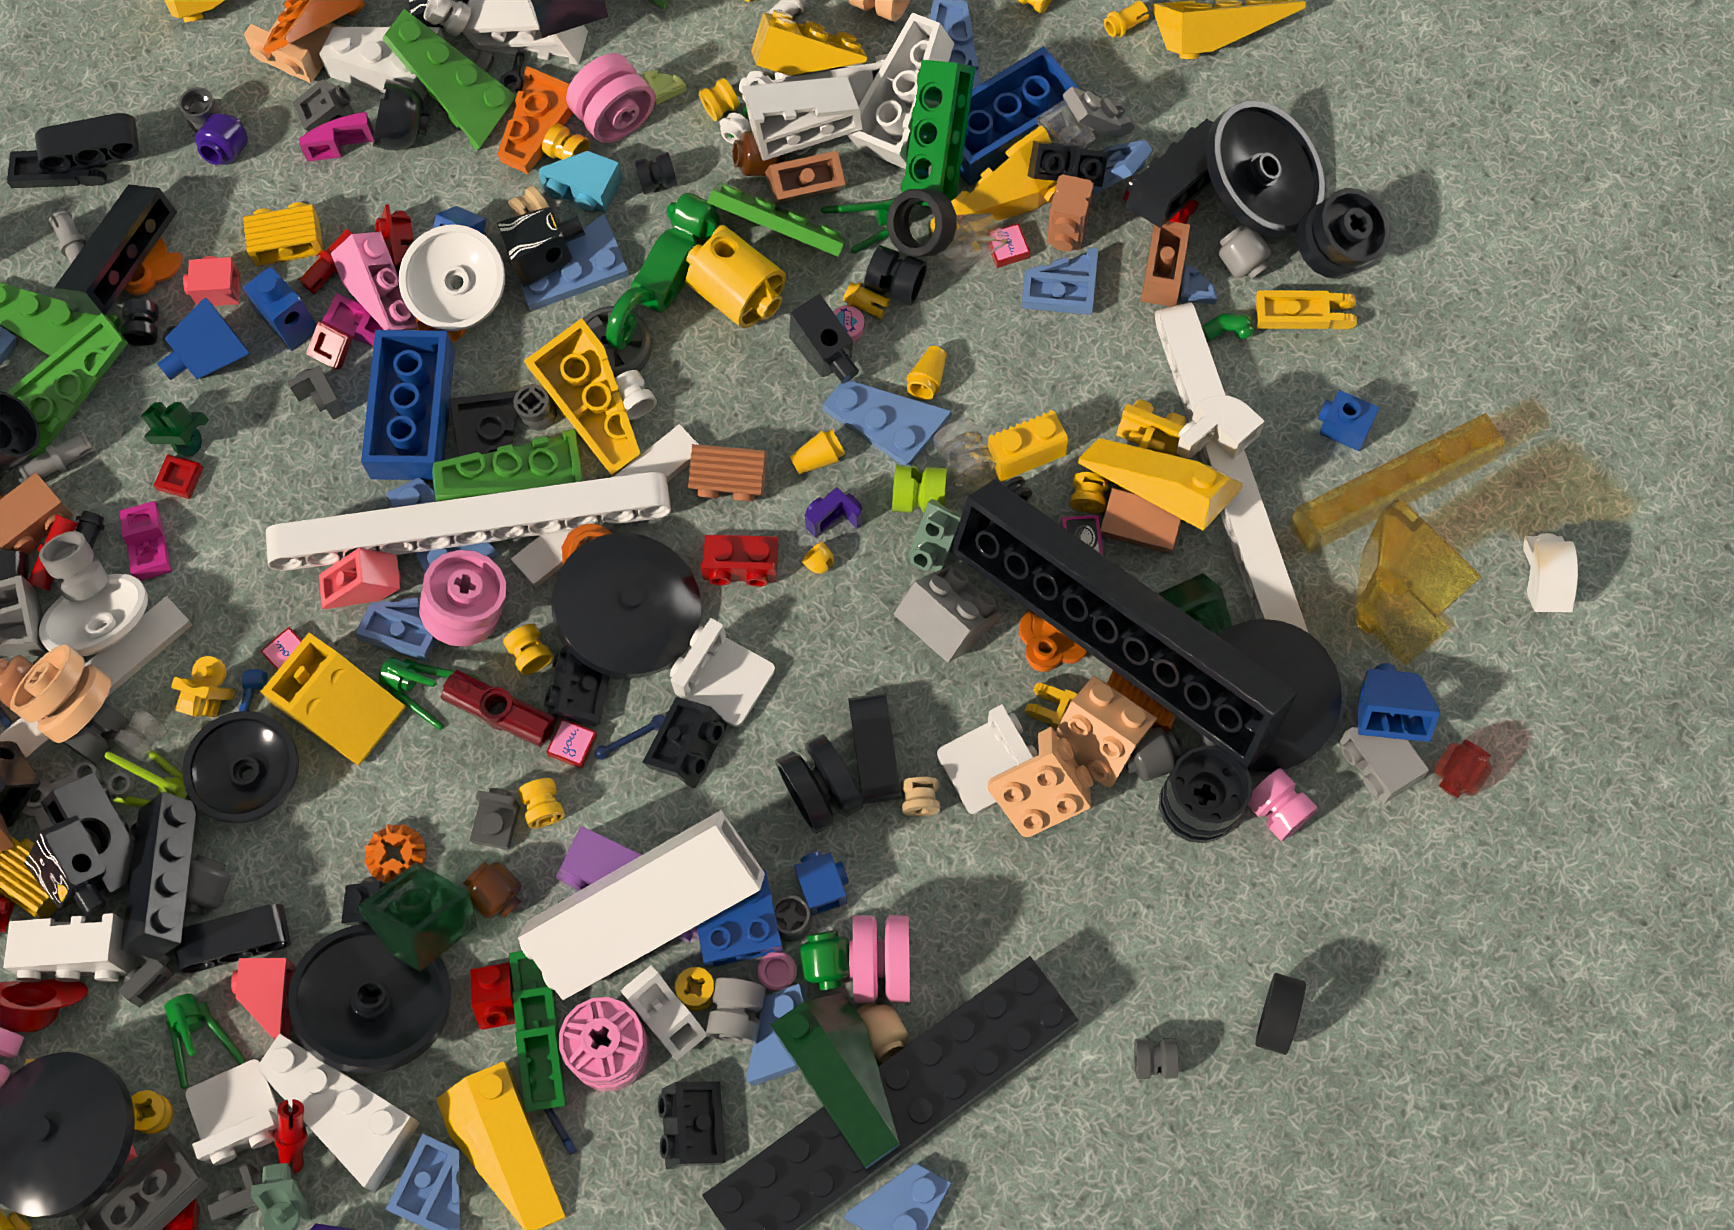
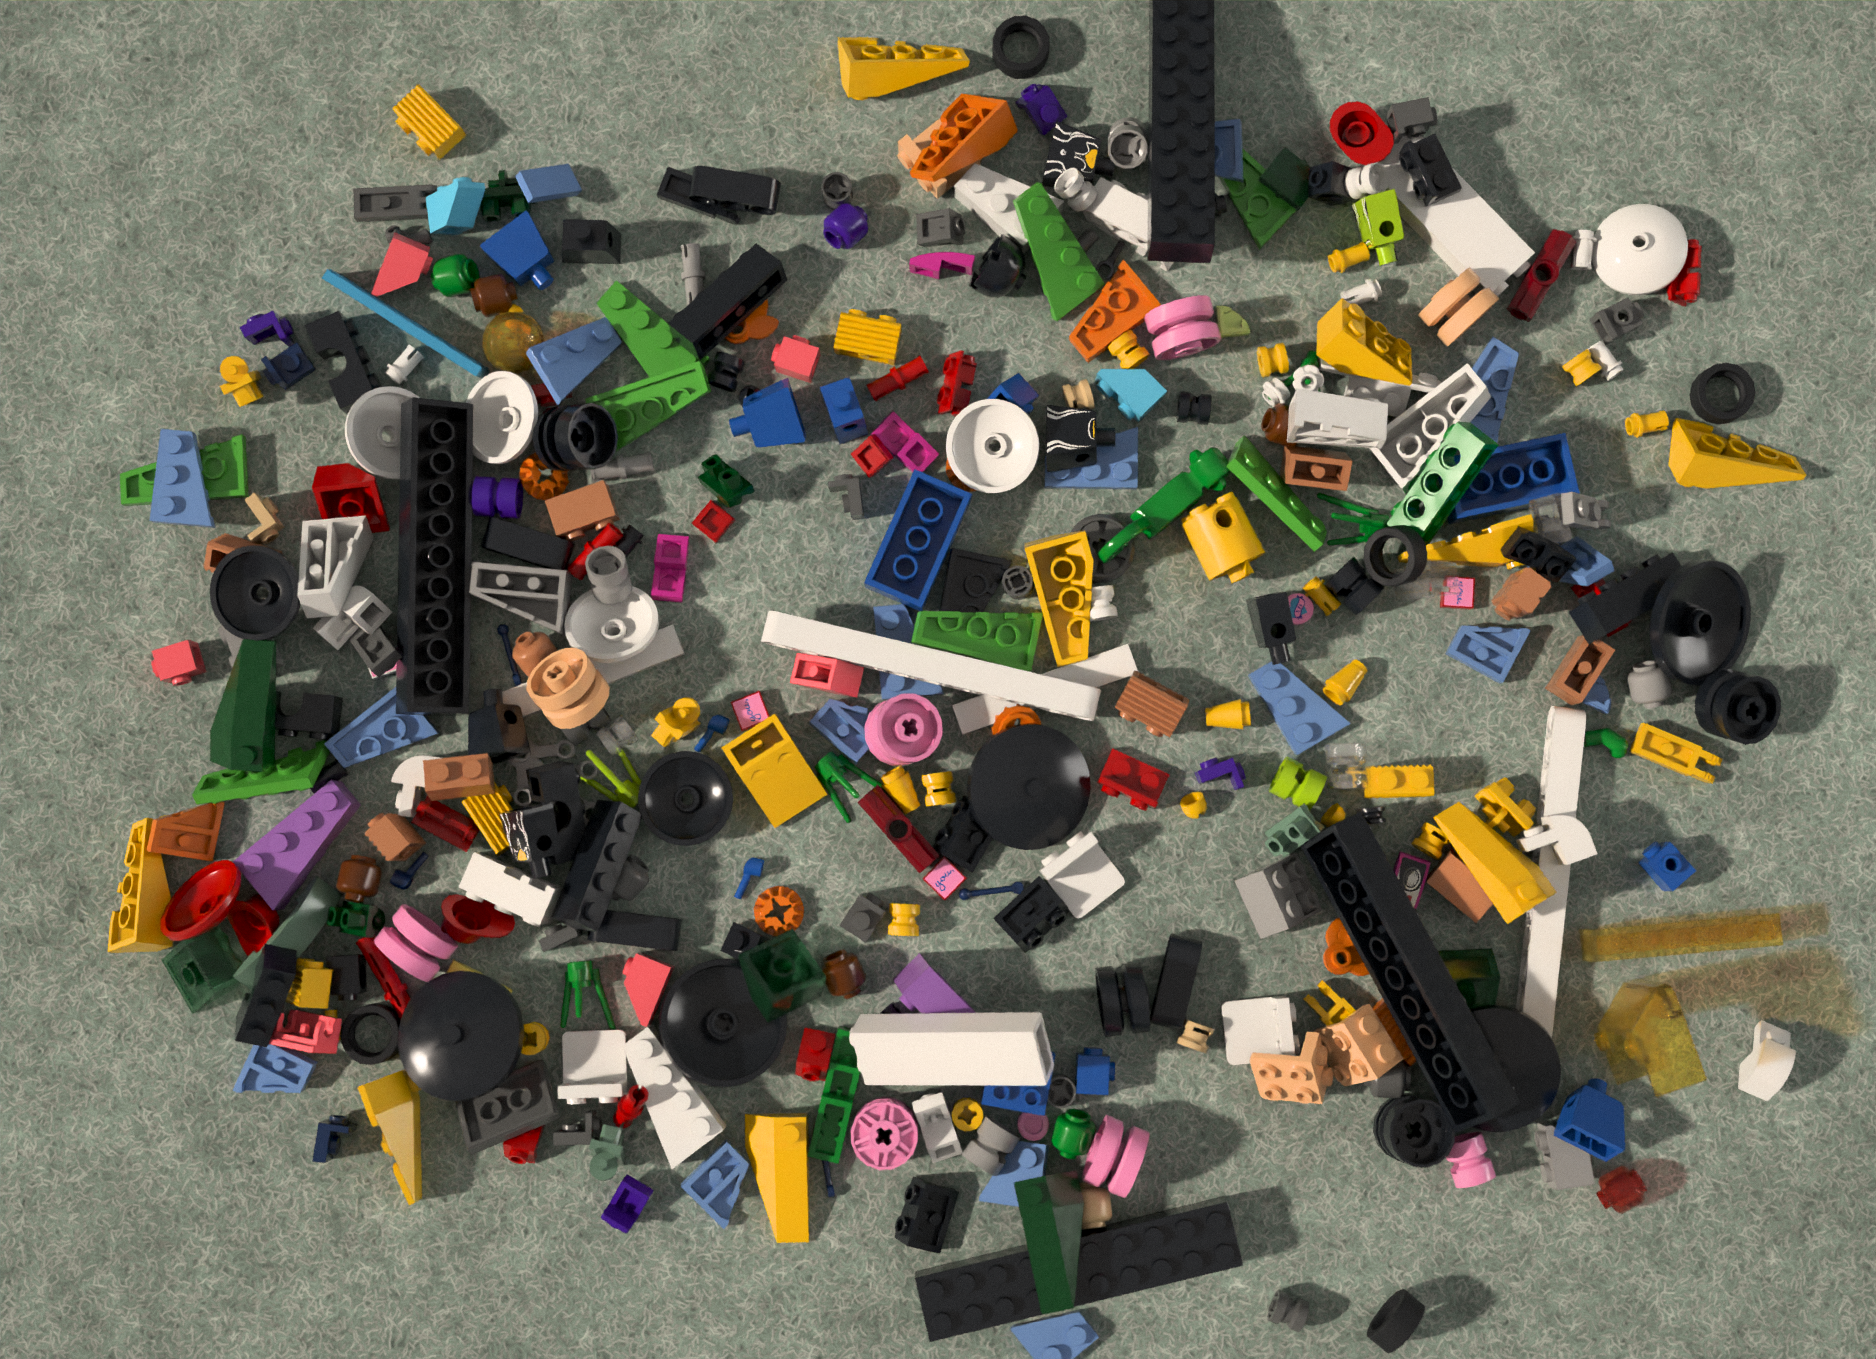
camera: 20 degrees right, 15 degrees up
bright pink slope [331,232,419,330] -> none
none -> blue hand [734,858,764,899]
none -> yellow cone [880,765,920,814]

